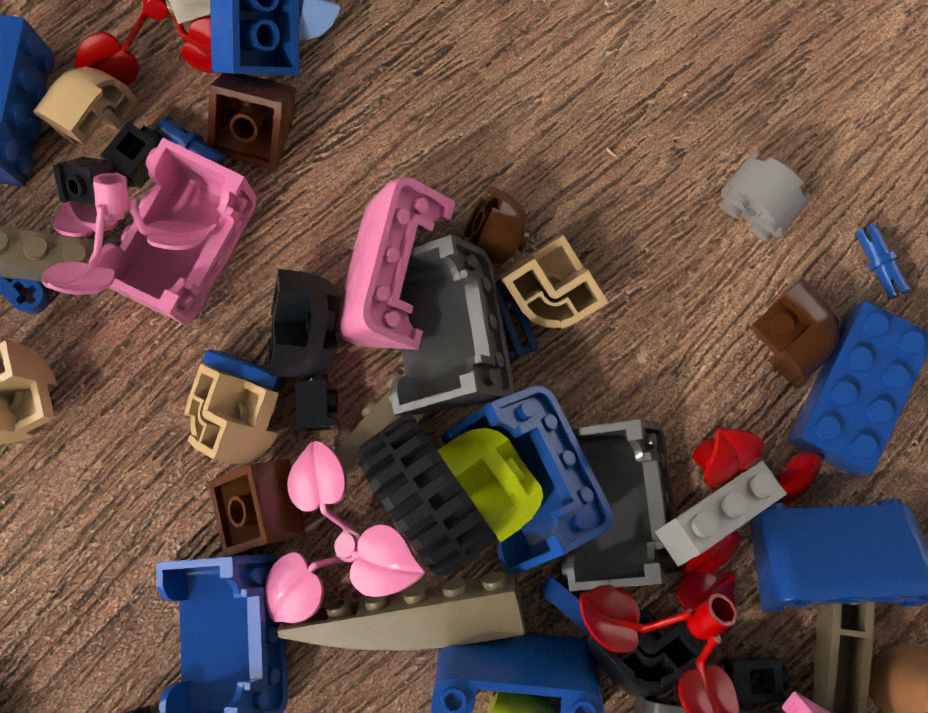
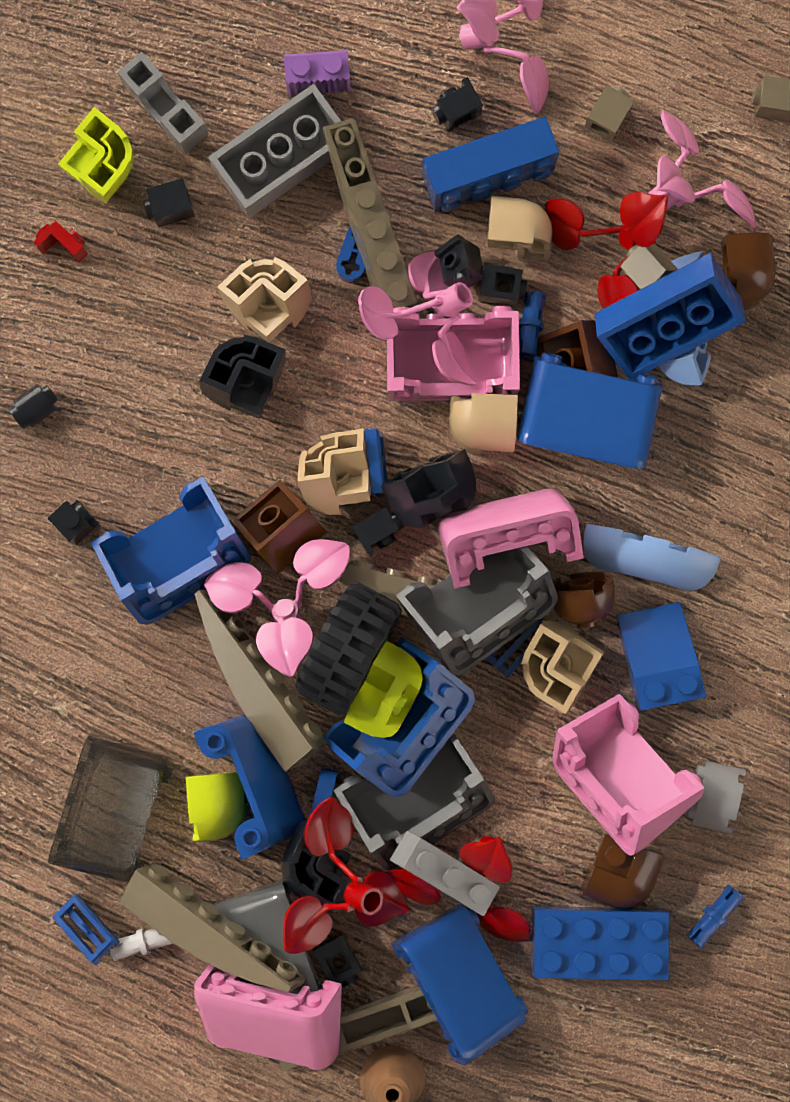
camera: 65 degrees right, 5 degrees up
none -> black brick [199,335,286,419]
none -> tan brick [449,393,518,455]
none -> blue windscreen [517,352,663,469]
none -> bright pink windscreen [552,694,704,856]
none -> light blue brick [583,524,721,591]
none -> blue slope [616,602,706,711]

